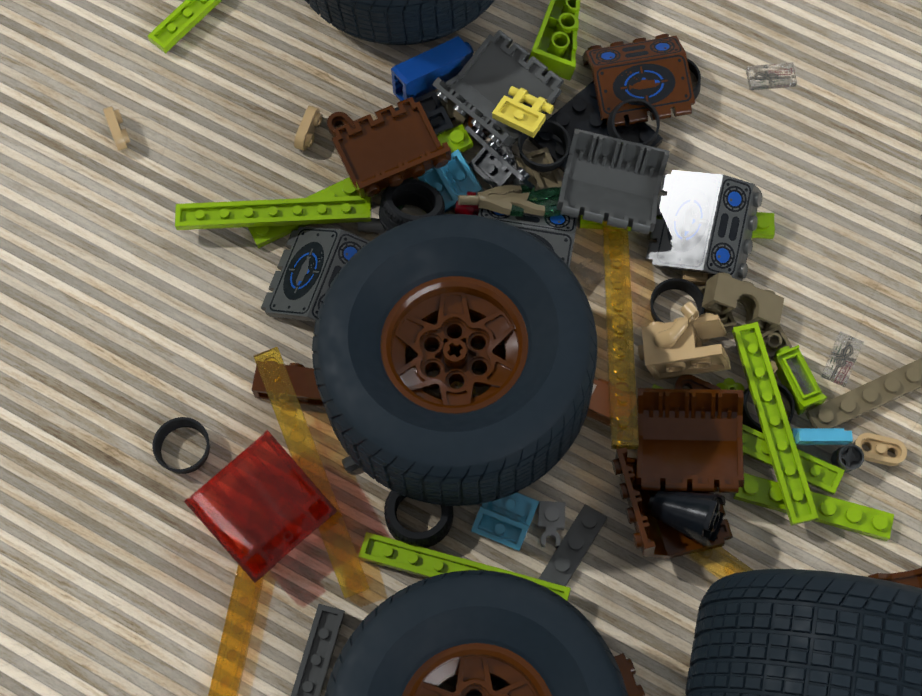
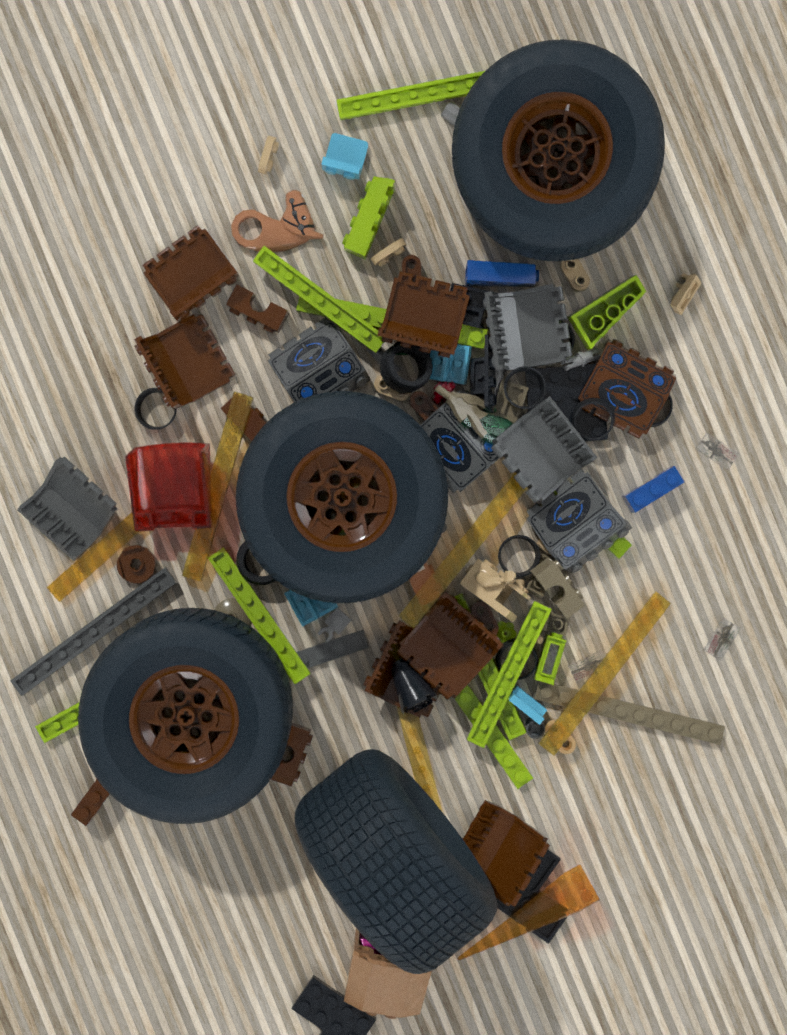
camera: 45 degrees right, 20 degrees up
light yellow plate [492,86,554,138] -> none
none -> dark grey hinge [17,456,118,561]
none -> reddish brown plate [117,545,156,584]
none -> reddish brown hinge [134,314,236,409]
none -> reddish brown hinge [142,225,240,320]
none -> reddish brown arch [226,284,289,334]
none -> nougat animal [231,190,324,253]
none -> medium azure bracket [321,133,368,180]
none -> lime wedge [342,176,395,260]
none -> clear yellow plate [538,591,671,756]
none -> tan plate [560,259,590,292]
none -> light grey pin [561,348,601,371]
none -> blue arch [622,466,685,513]

